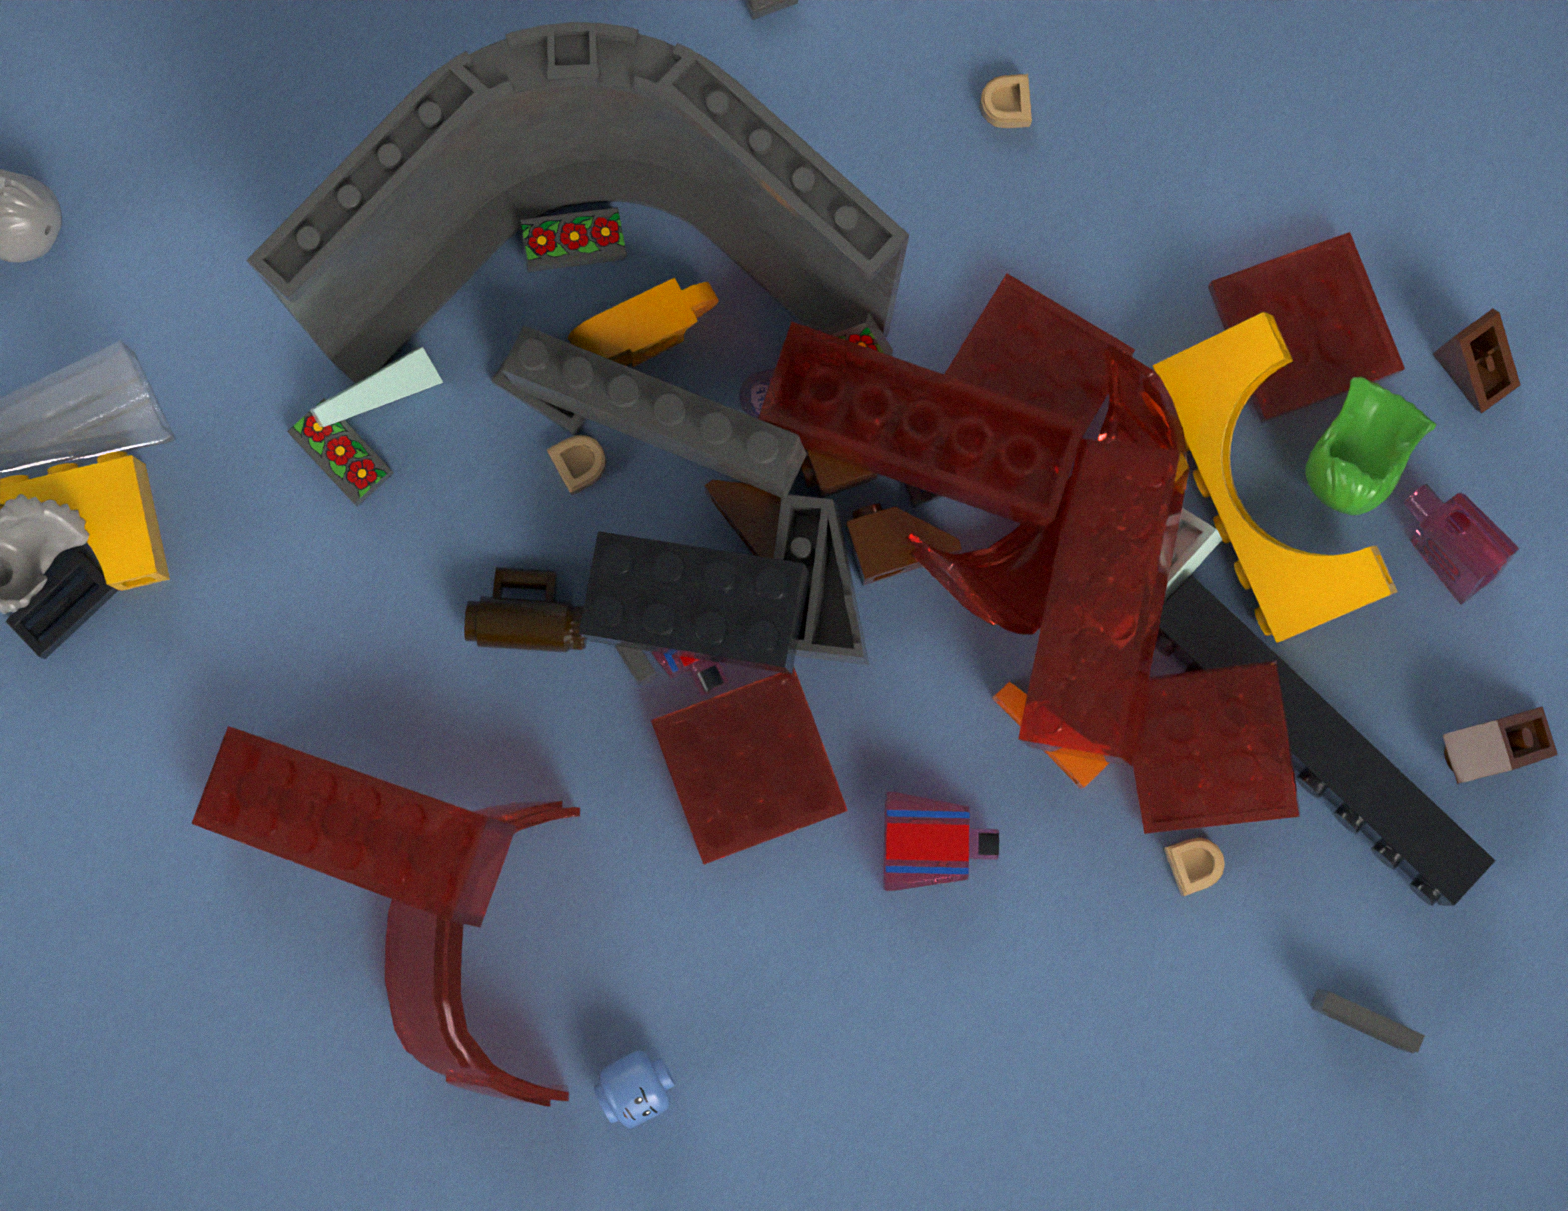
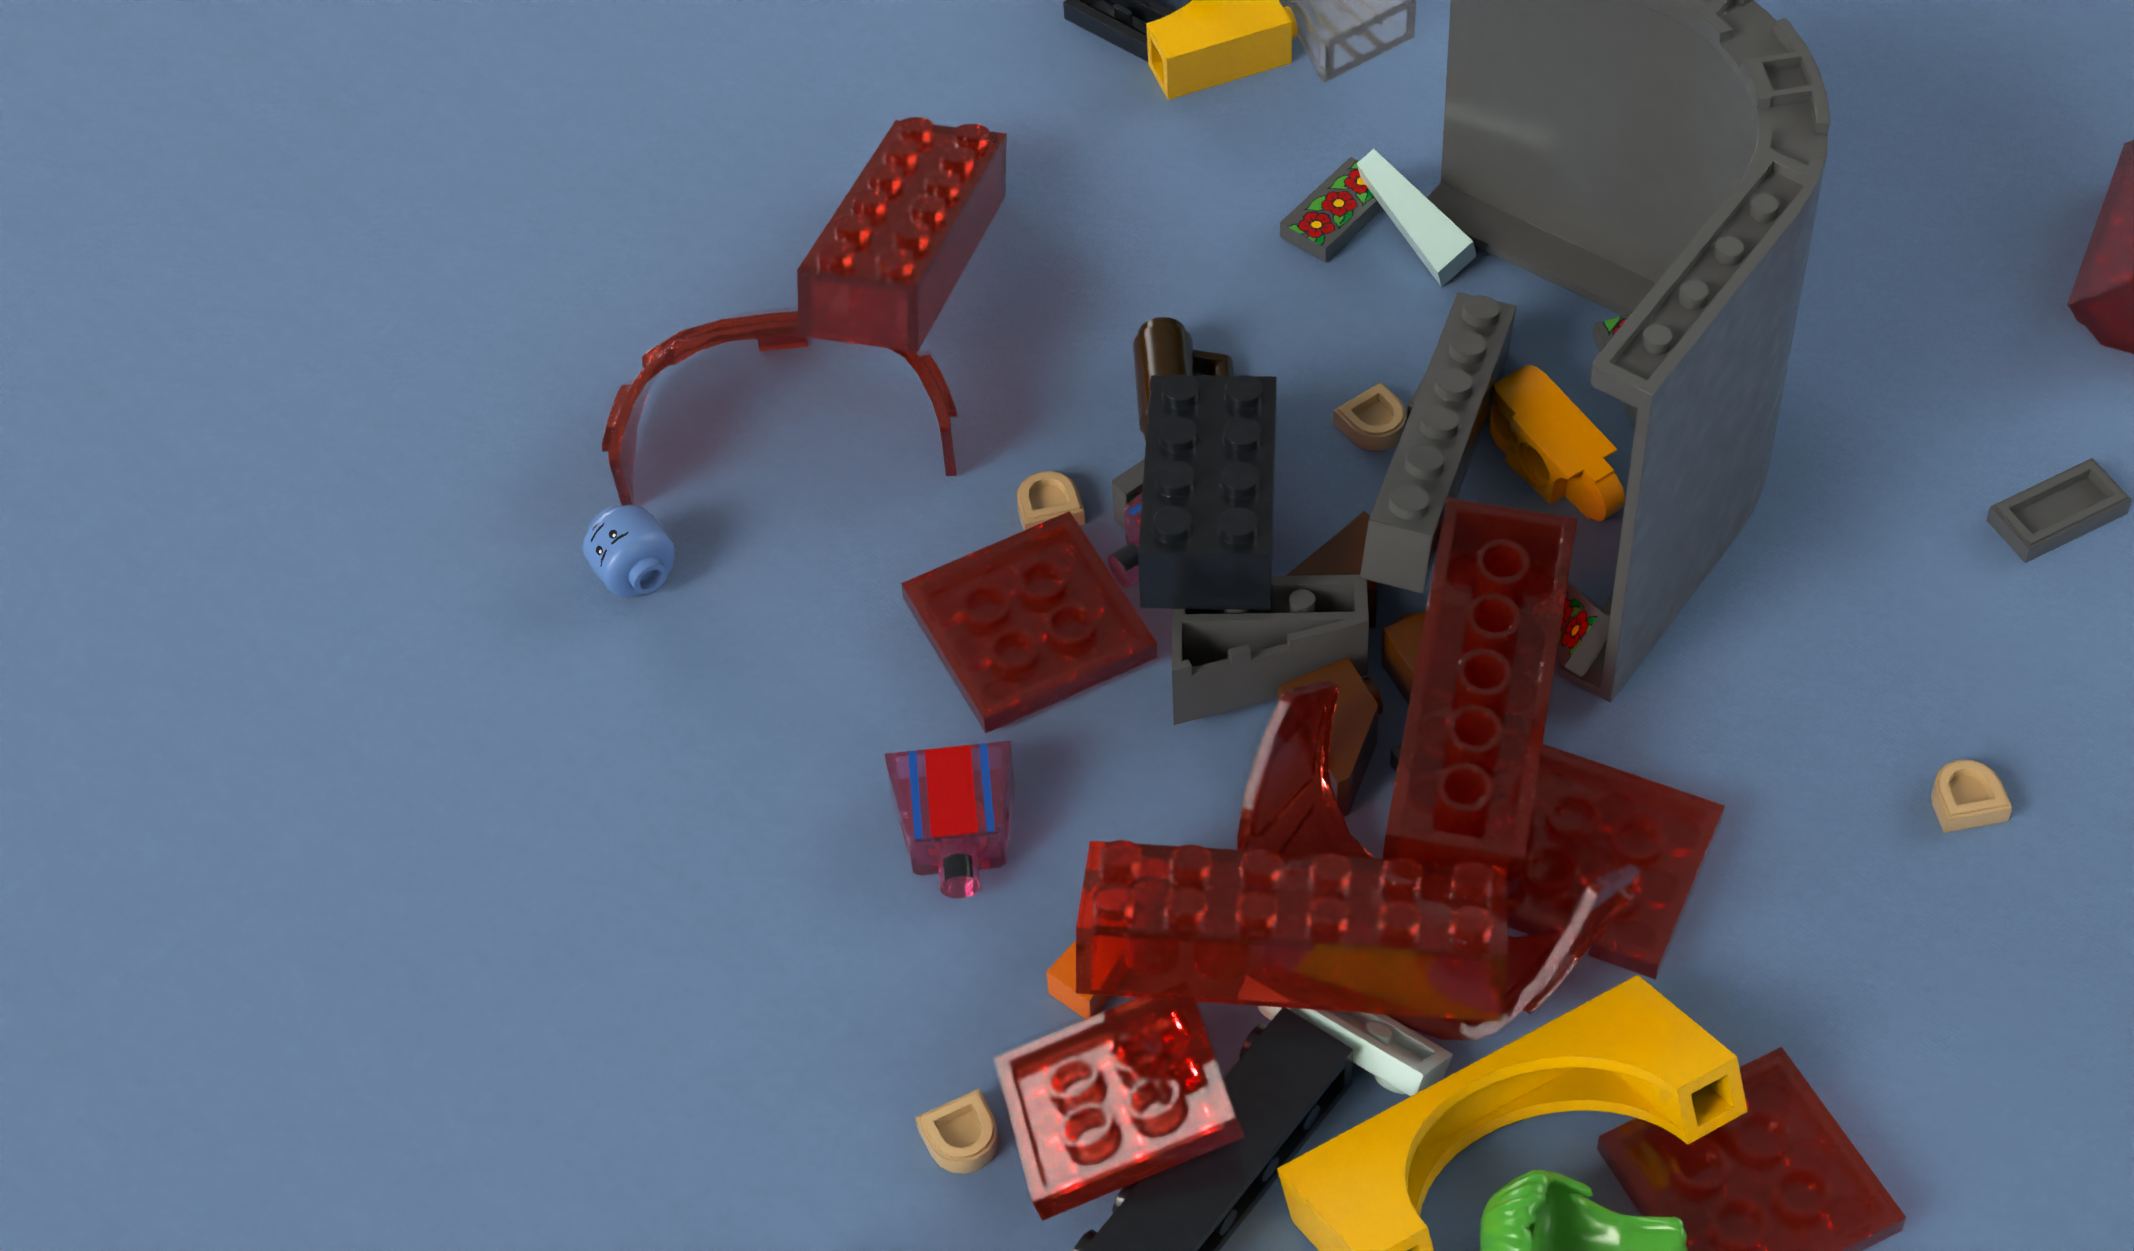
camera: 90 degrees right, 30 degrees down
none -> tan tile [1017,471,1086,537]

